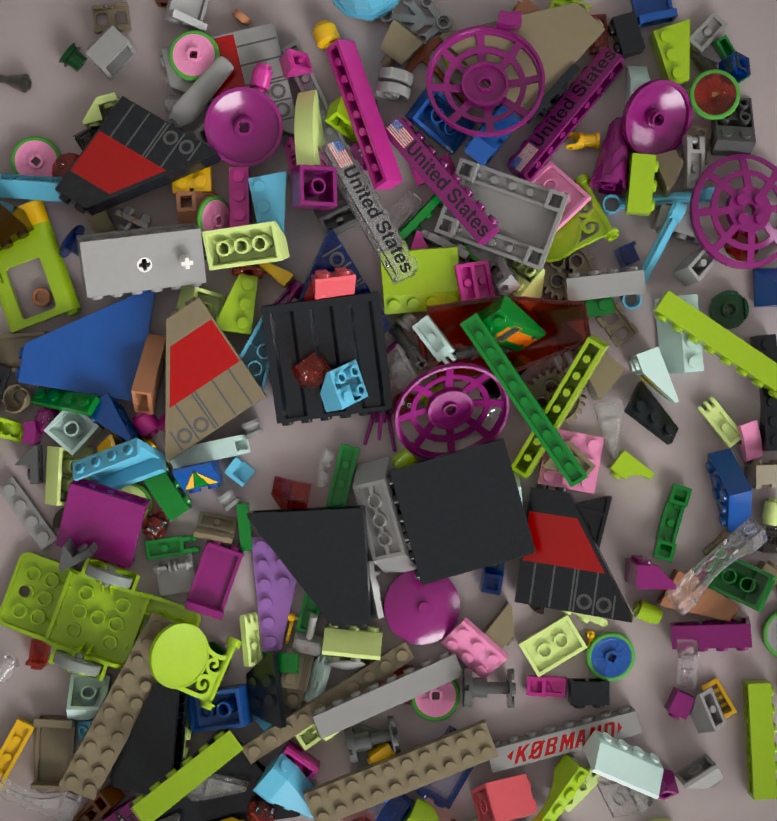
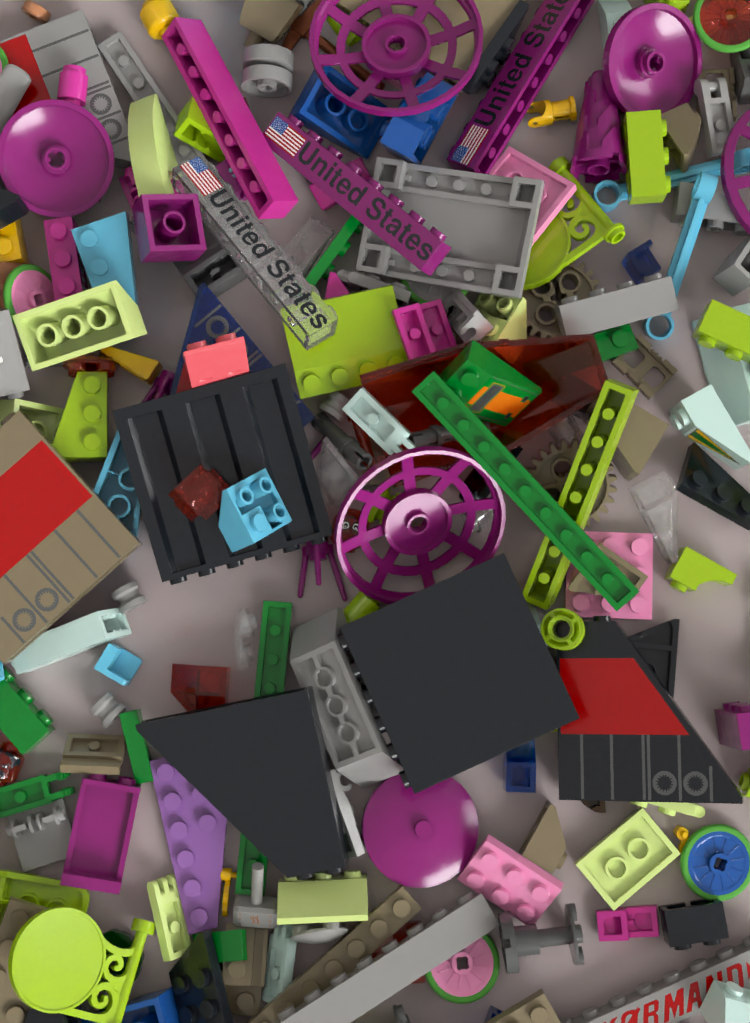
camera: 10 degrees left, 5 degrees down
blue slope [172,460,224,494] -> none
dark pink slope [279,49,313,78] -> none
none -> lime wheel [540,608,585,650]

